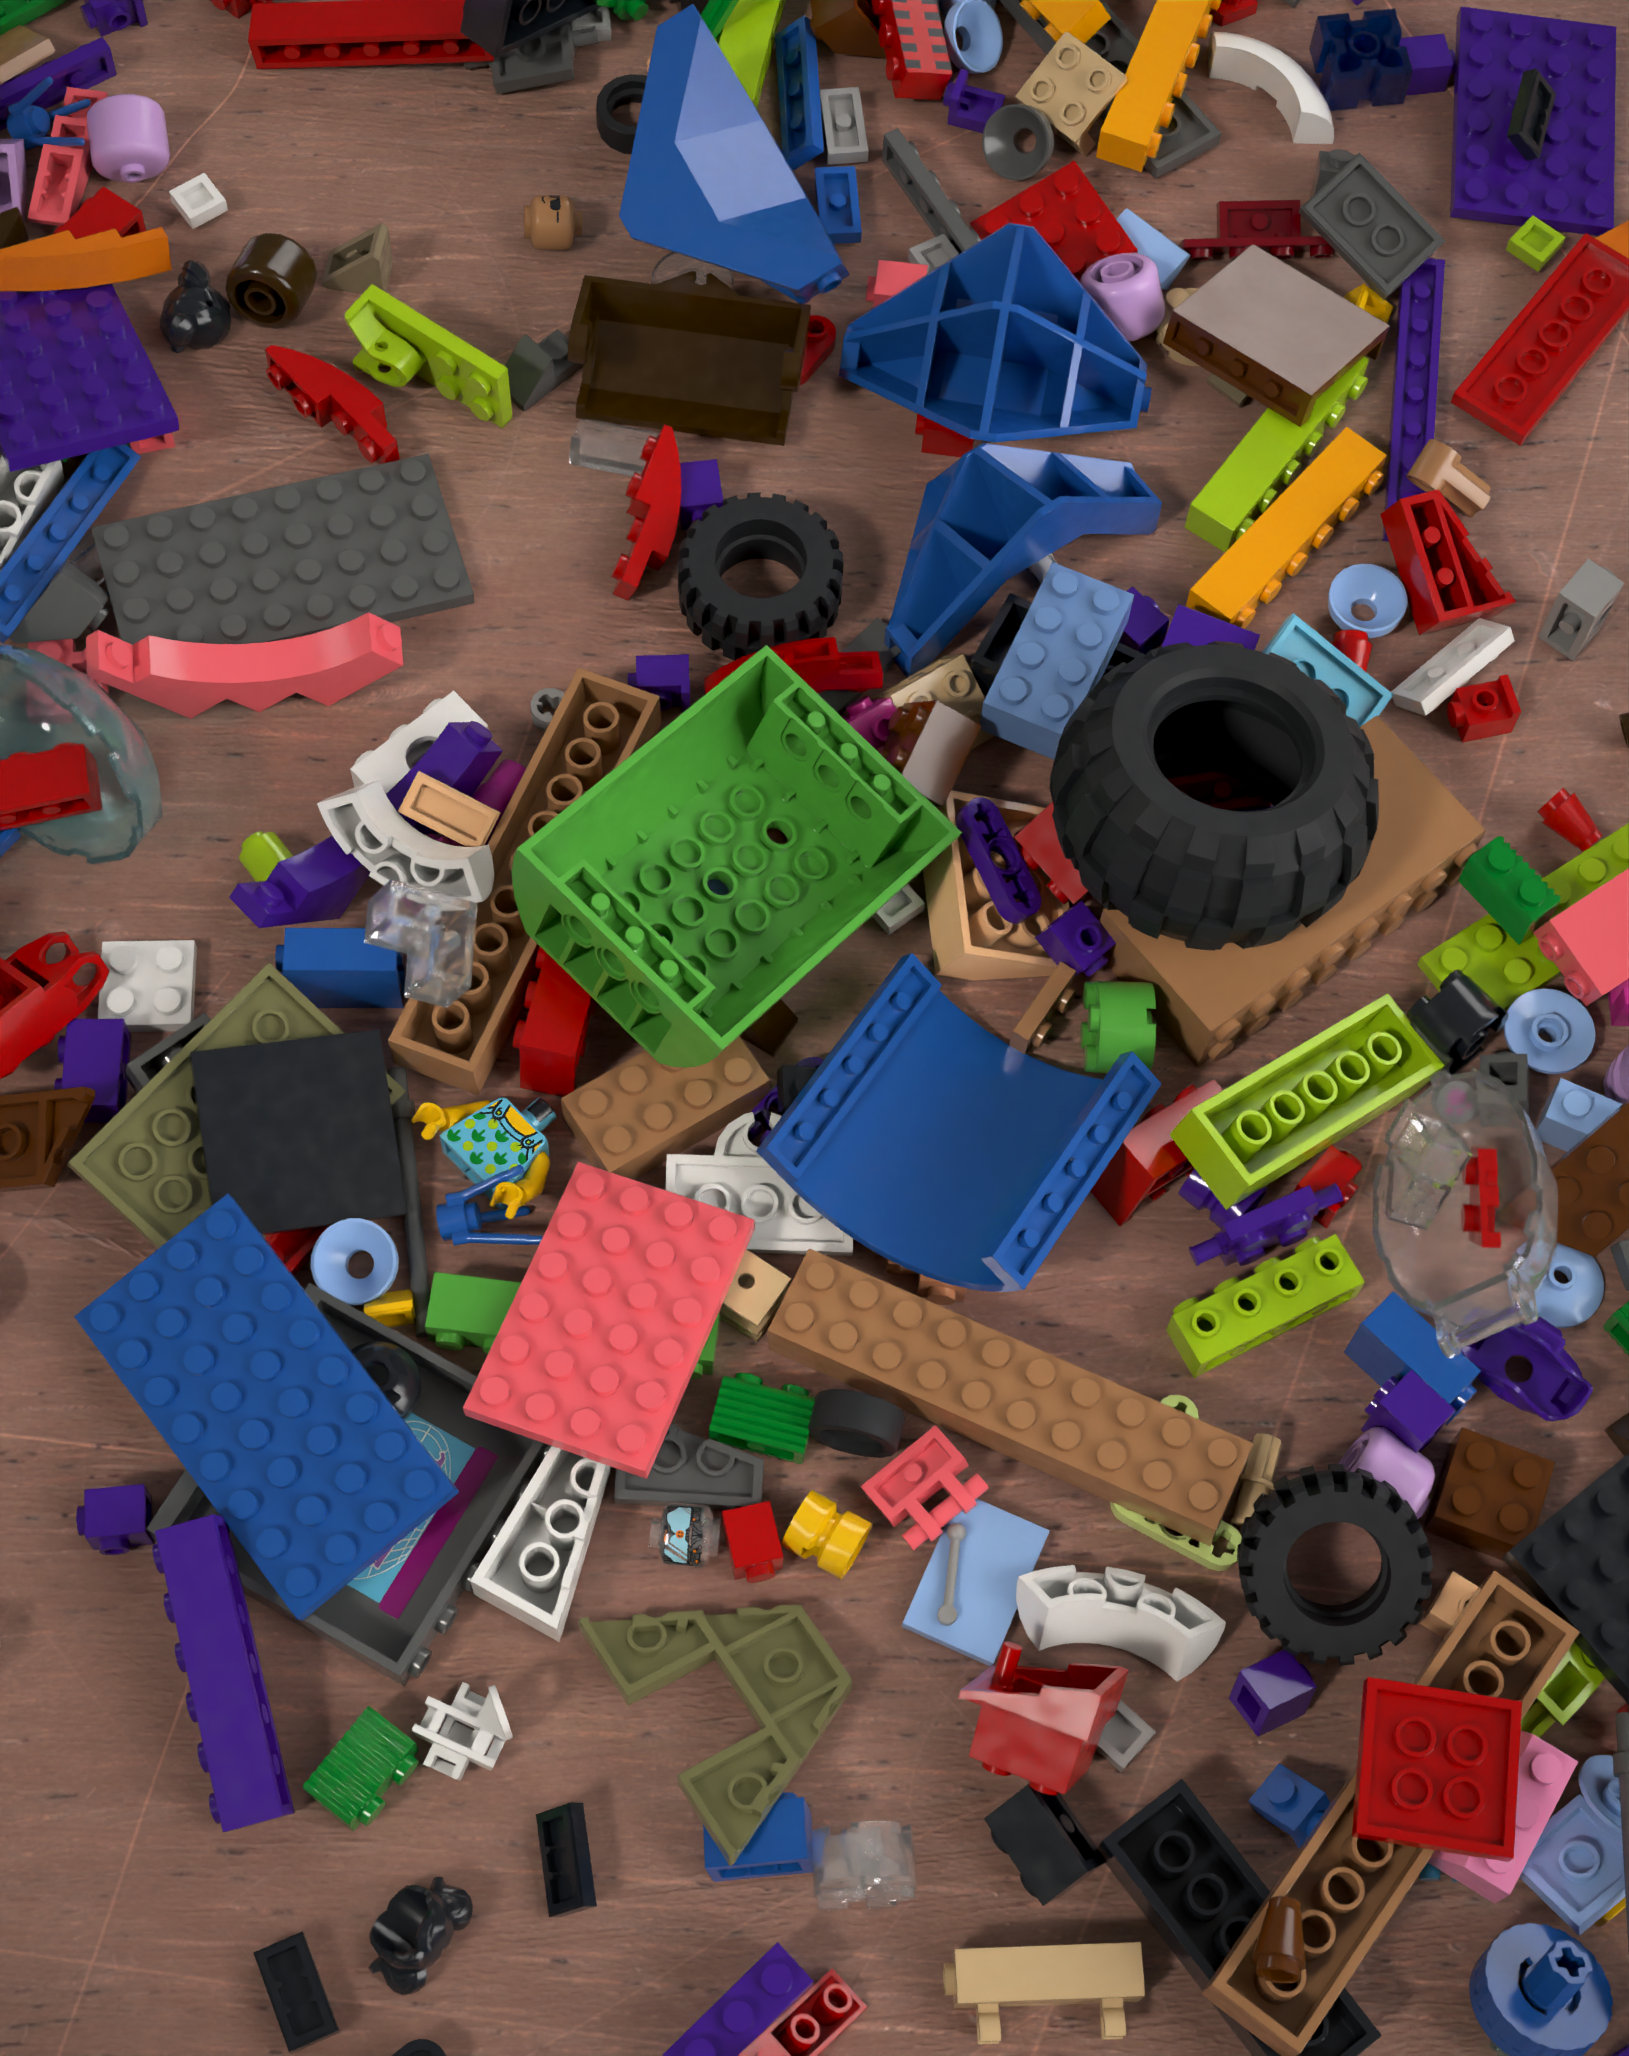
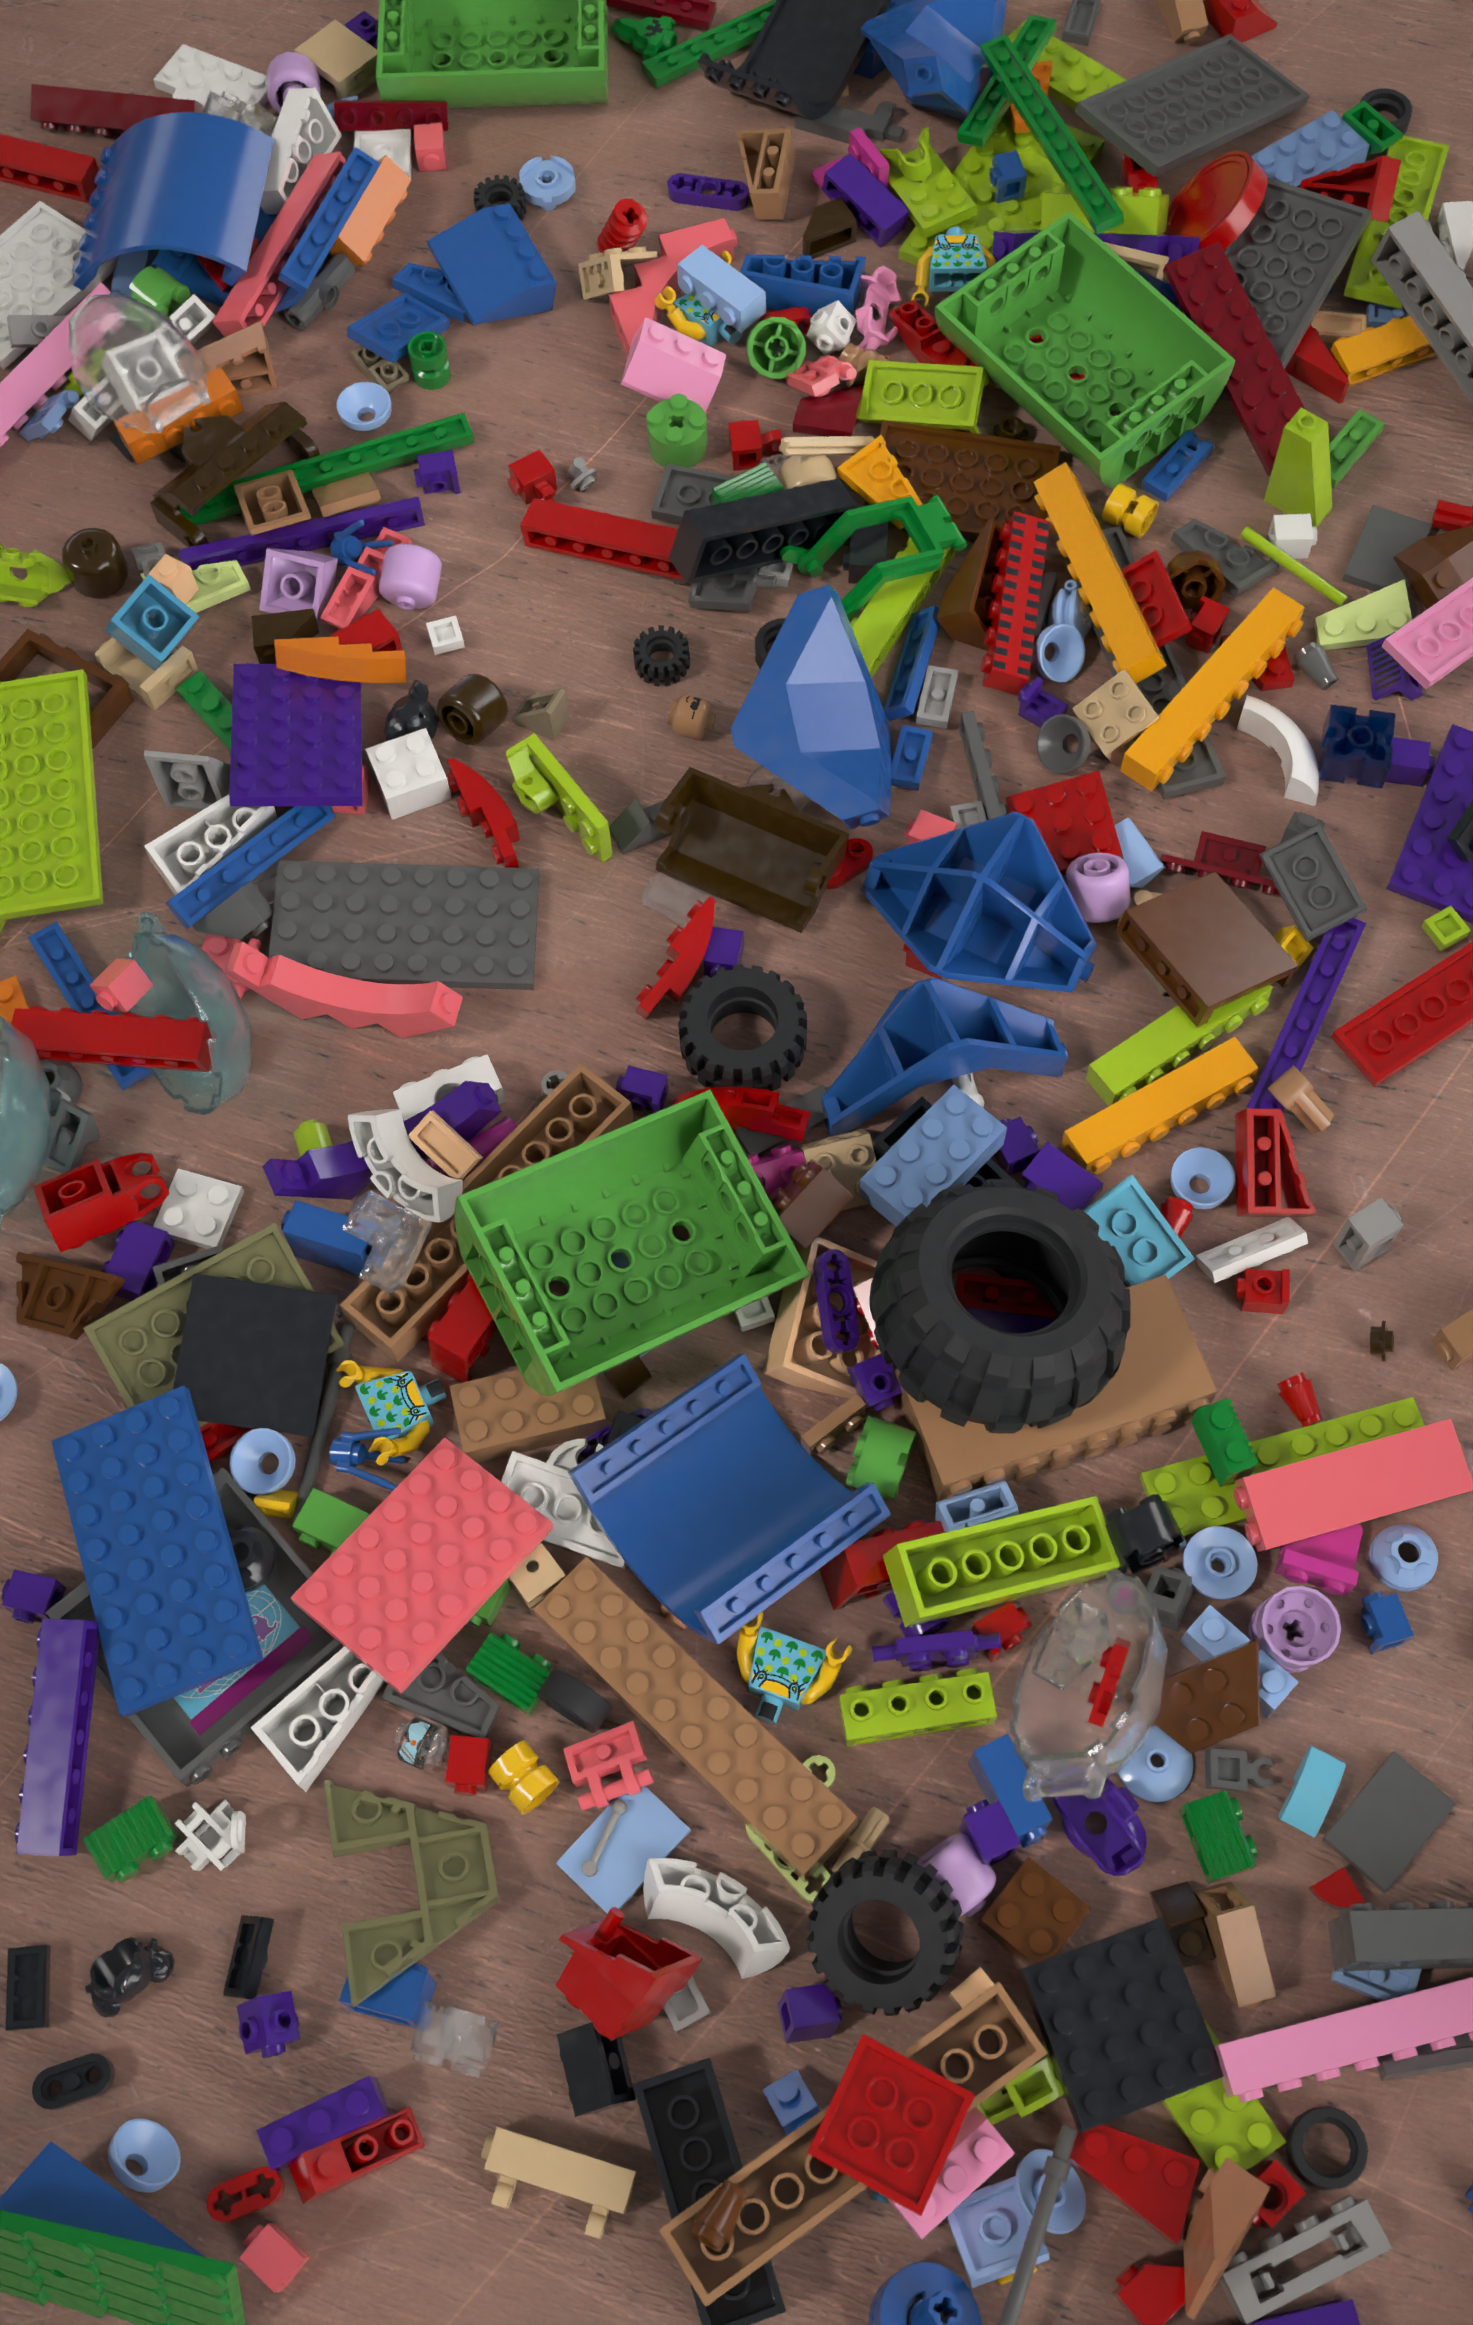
camera: 25 degrees right, 0 degrees up
none -> dark purple brick [237,1991,300,2058]
none -> white brick [366,728,452,820]
none -> black tyre [633,625,690,687]
none -> torso [736,1611,852,1724]
none -> light blue brick [935,1480,1019,1532]

